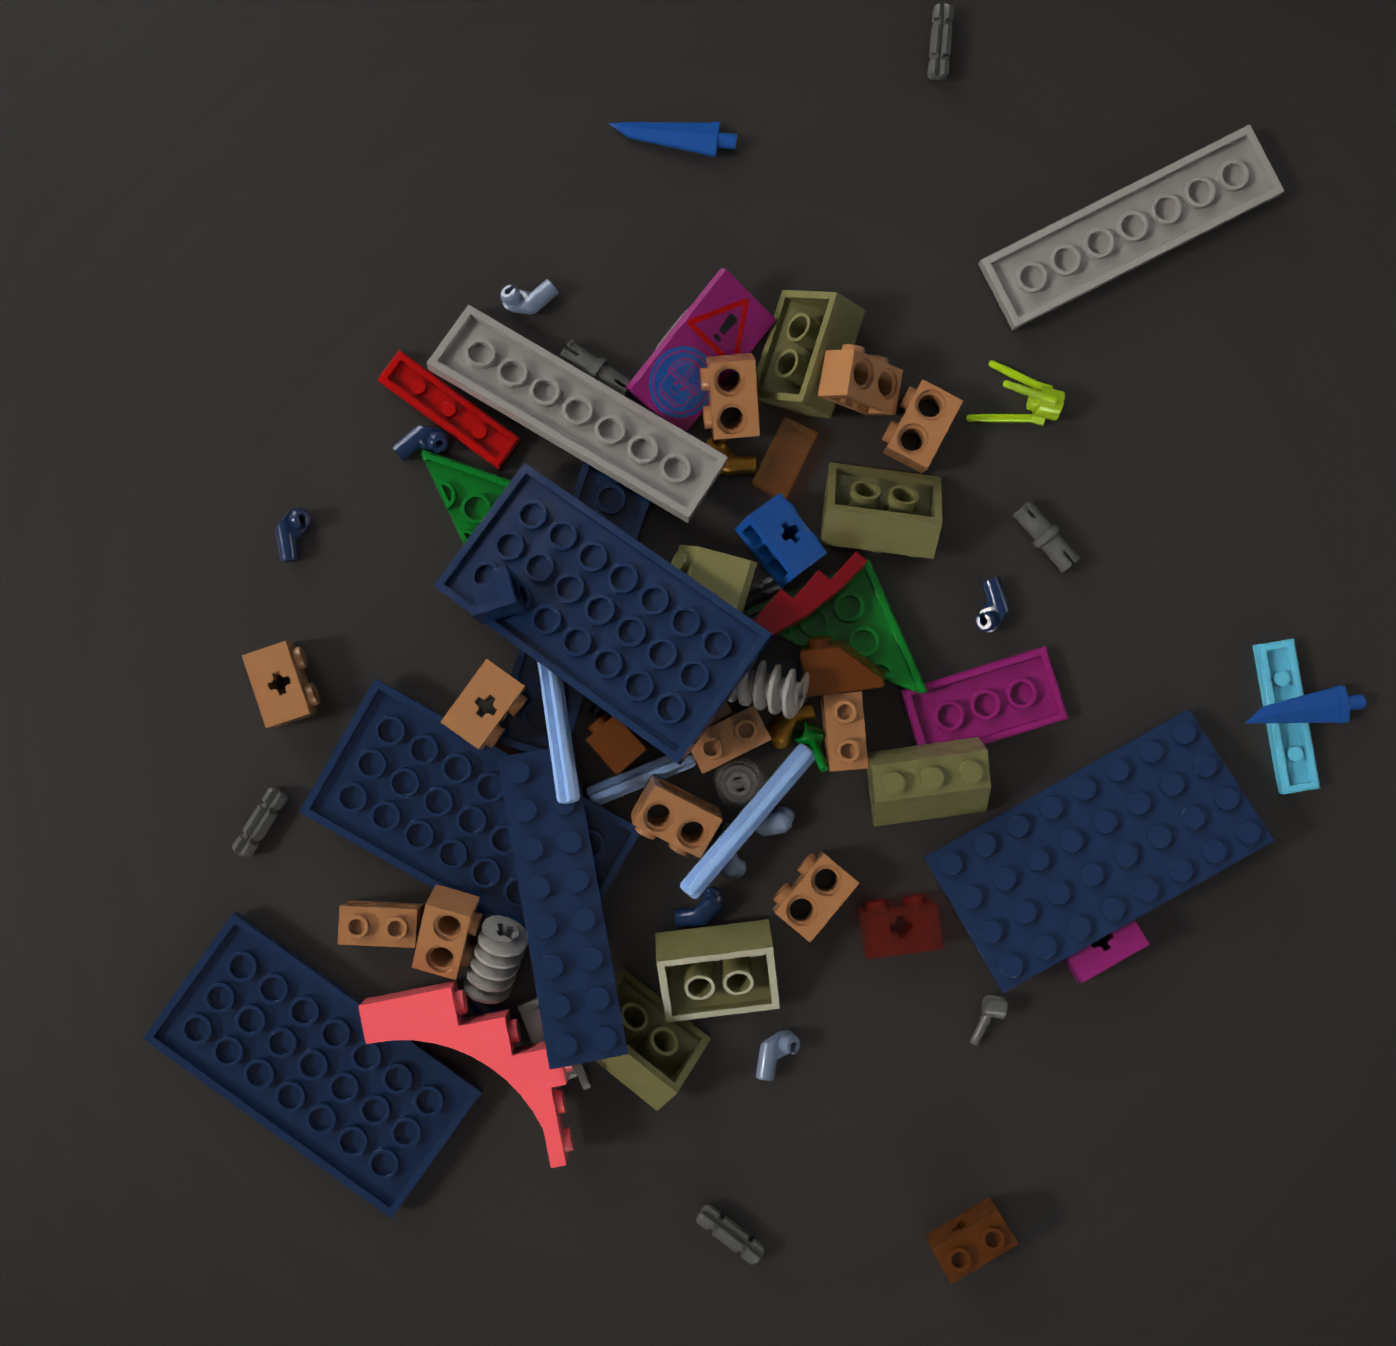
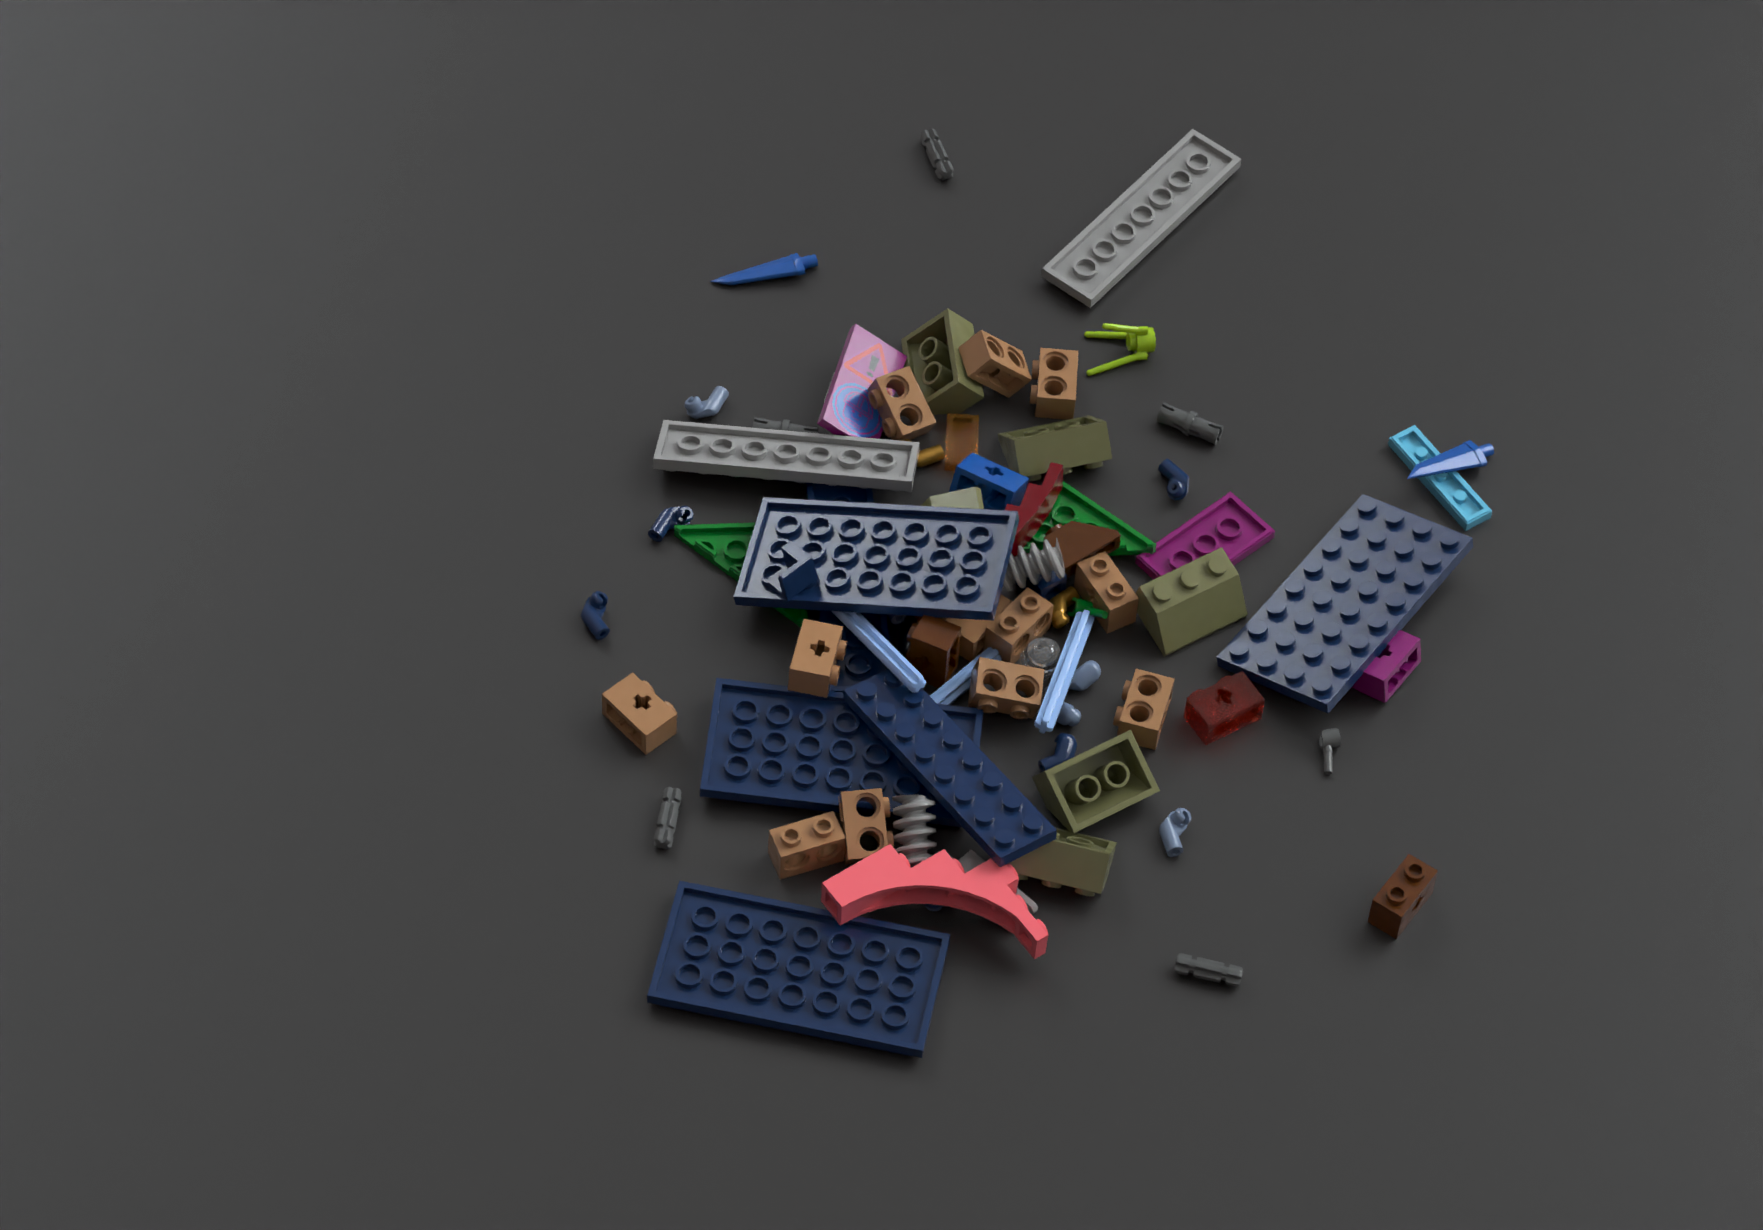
camera: 25 degrees left, 35 degrees down
red tile [377,350,522,471] -> none

